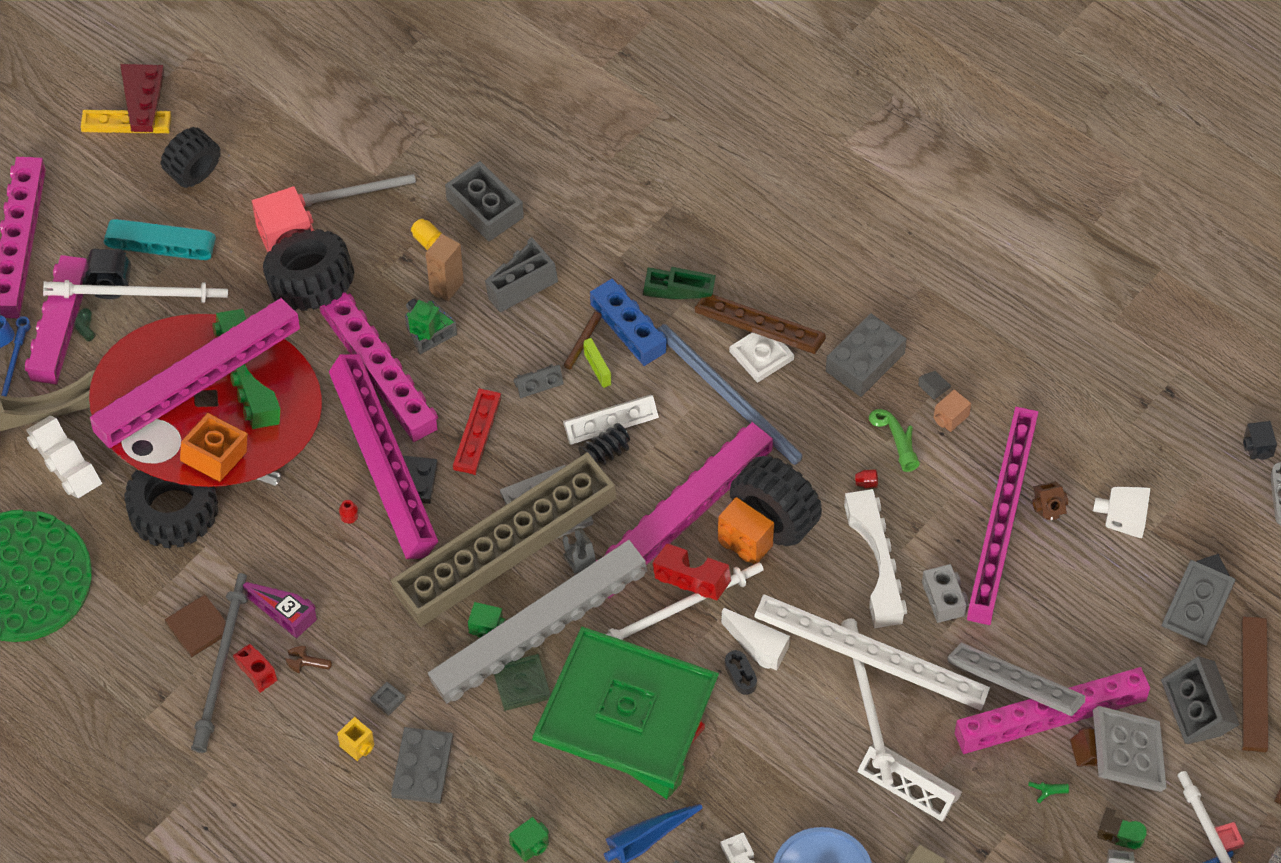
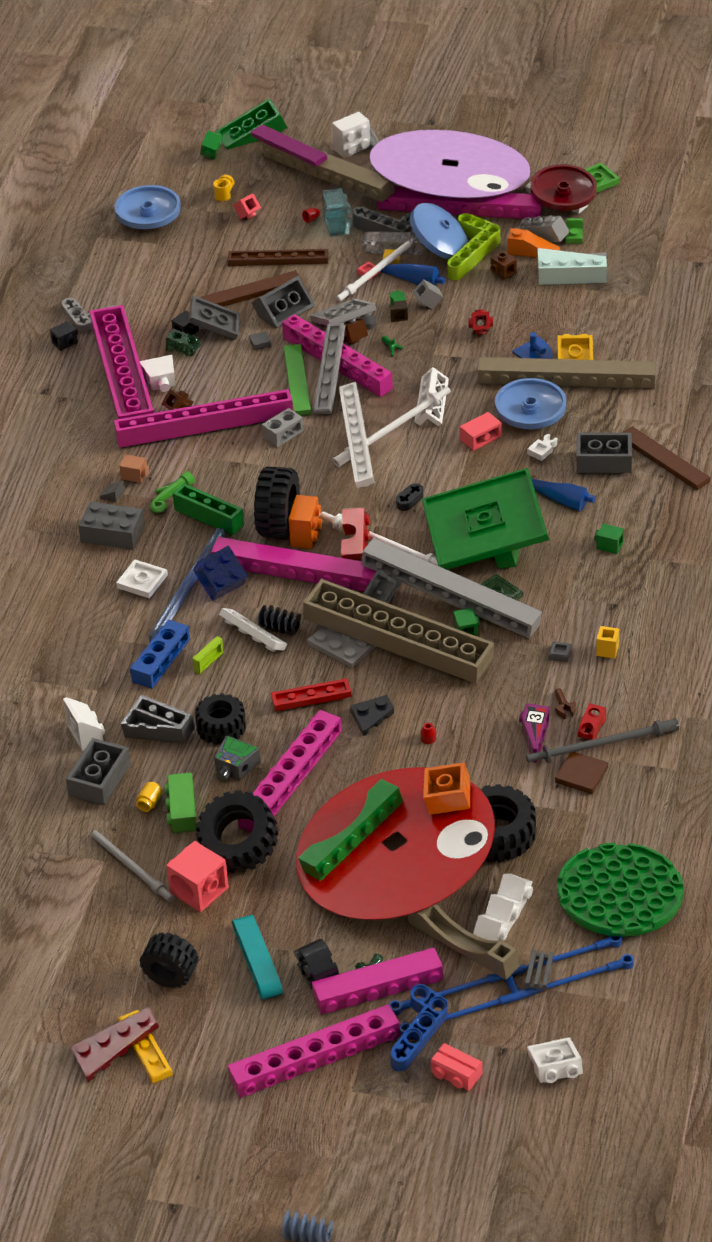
camera: 115 degrees left, 15 degrees down
white bar [43,280,228,303] -> none
dark pink brick [90,298,300,449] -> none
dark pink brick [329,354,438,559] -> none
dark grey plate [391,727,453,804] -> none
green brick [408,300,441,340] -> none
medium nougat brick [426,234,464,301] -> none
dark grey hinge [513,364,564,398] -> none
reddish brown bar [563,312,602,370] -> none
dark green slope [642,266,716,299] -> none
reddish brown tile [694,295,826,354] -> none
white slope [721,608,790,670] -> none
white arch [844,489,907,628] -> none
red hose [855,469,878,489] -> none
none -> white slope [63,697,105,751]
none -> dark pink brick [90,305,154,419]
none -> bright green brick [165,773,197,833]
none -> clear green leg [166,329,201,356]
none -> green brick [172,483,244,535]
none -> clear blue brick [193,545,249,601]
none -> black tyre [195,693,246,745]
none -> dark grey tile [249,331,271,350]
none -> bright green tile [284,344,311,416]
none -> dark grey tile [359,315,376,330]
none -> coral brick [460,412,502,451]

